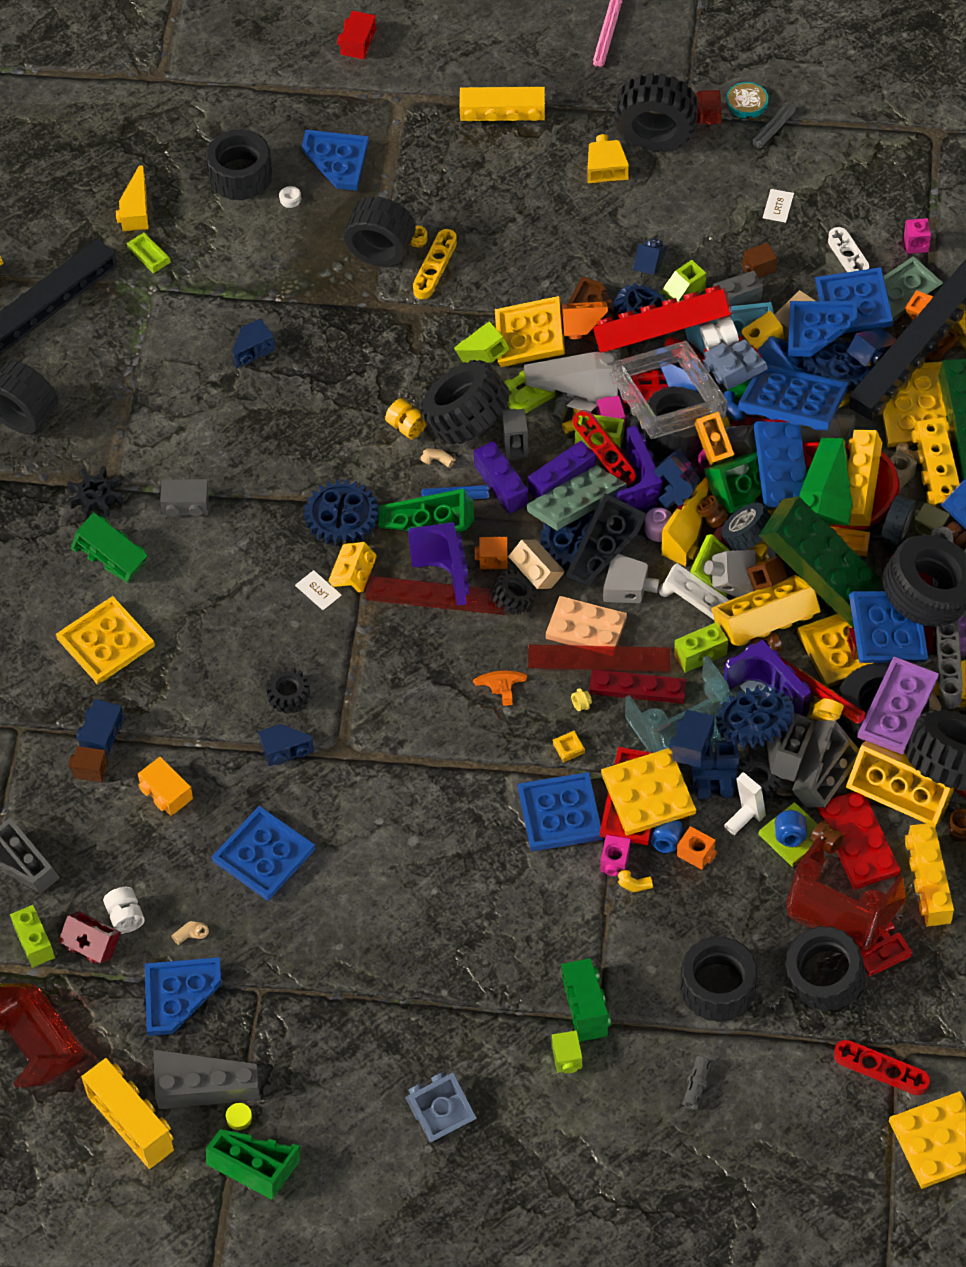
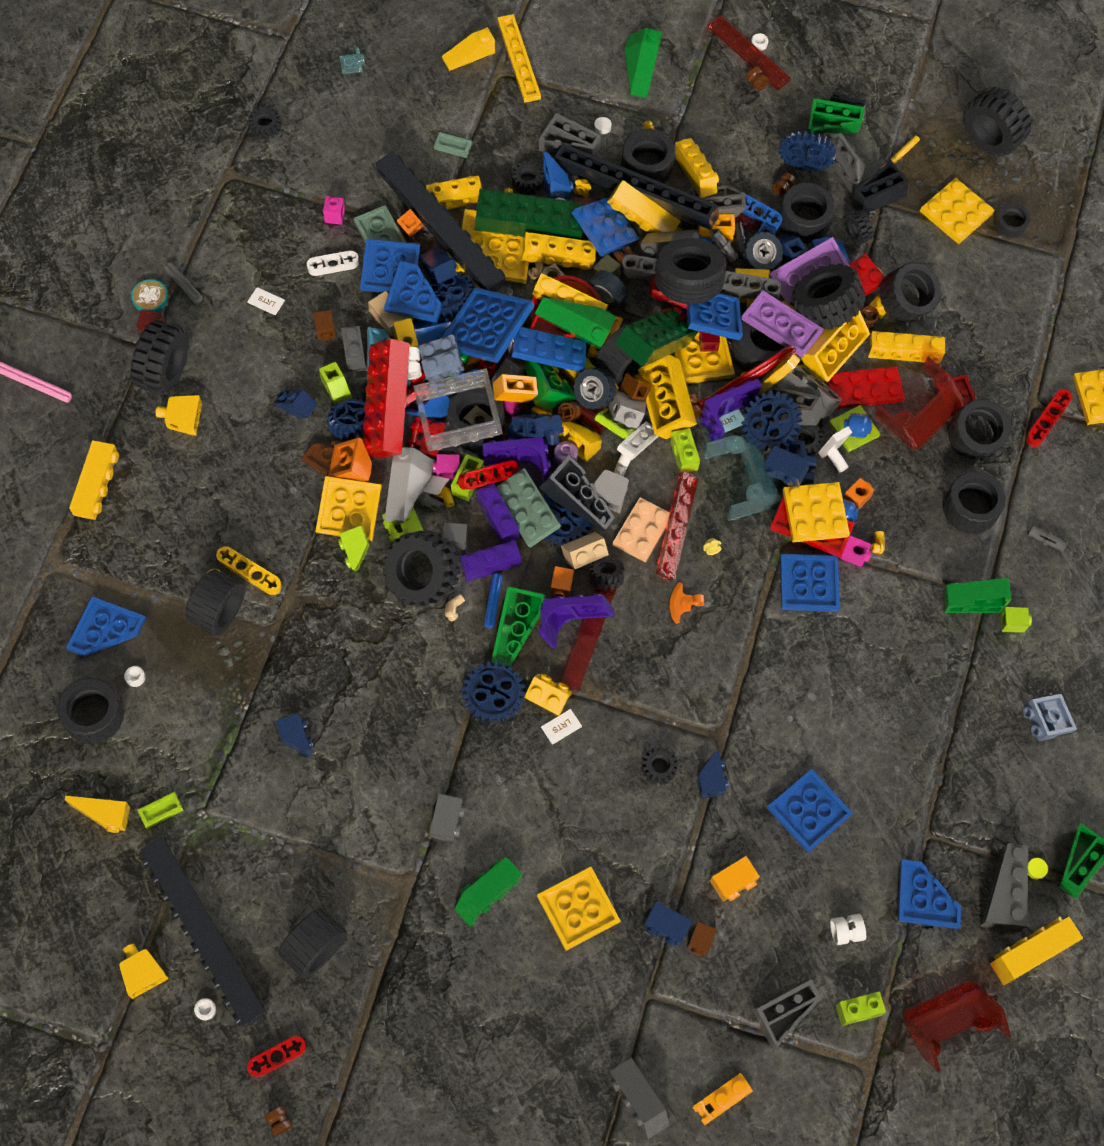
camera: 85 degrees left, 10 degrees up
brick [58,911,121,964] -> none
black gear [67,466,123,519] -> none
tan arm [171,921,209,945] -> none
yellow wheel [385,398,427,440] -> none
yellow tile [553,731,585,763] -> none
dark red plate [589,669,687,704] -> none
reddish brown wheel [810,821,844,855] -> none

